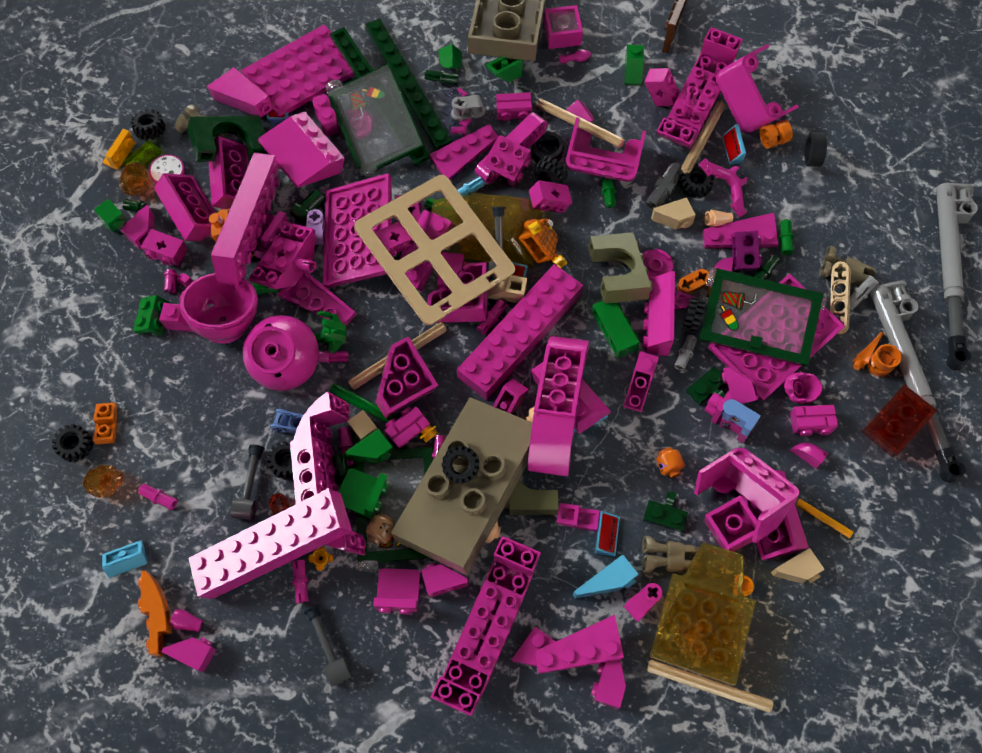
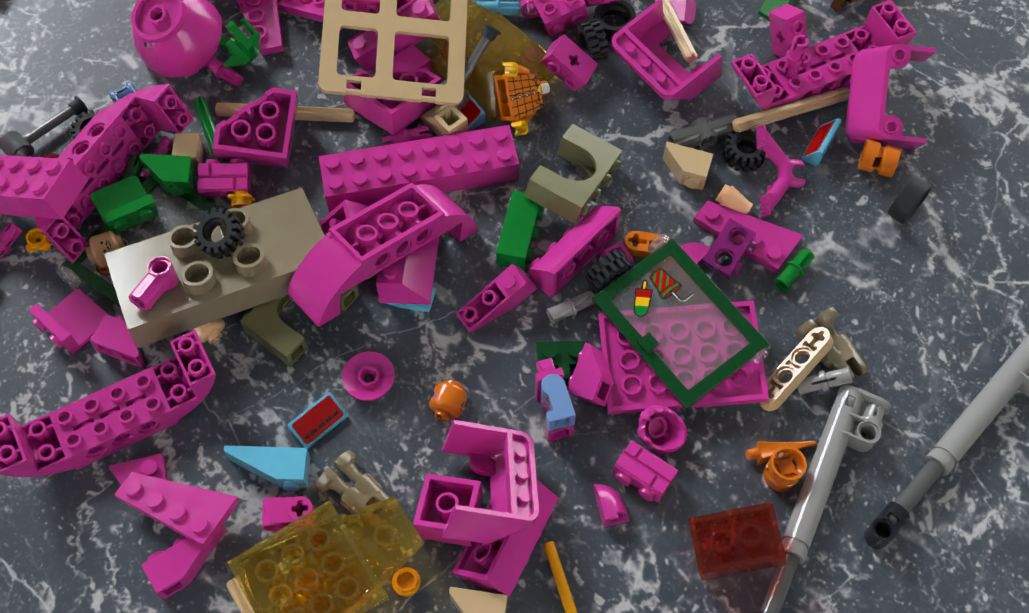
camera: 35 degrees right, 5 degrees down
dark pink slope [557,503,600,532] -> none
green axle [601,177,616,209] -> none
dark pink tile [642,249,673,280] -> none
dark green plate [643,491,688,532] -> none
dark green pin [752,254,780,289] -> none
none -> dark pink piece [128,256,179,311]
none -> dark pink dish [342,351,395,401]

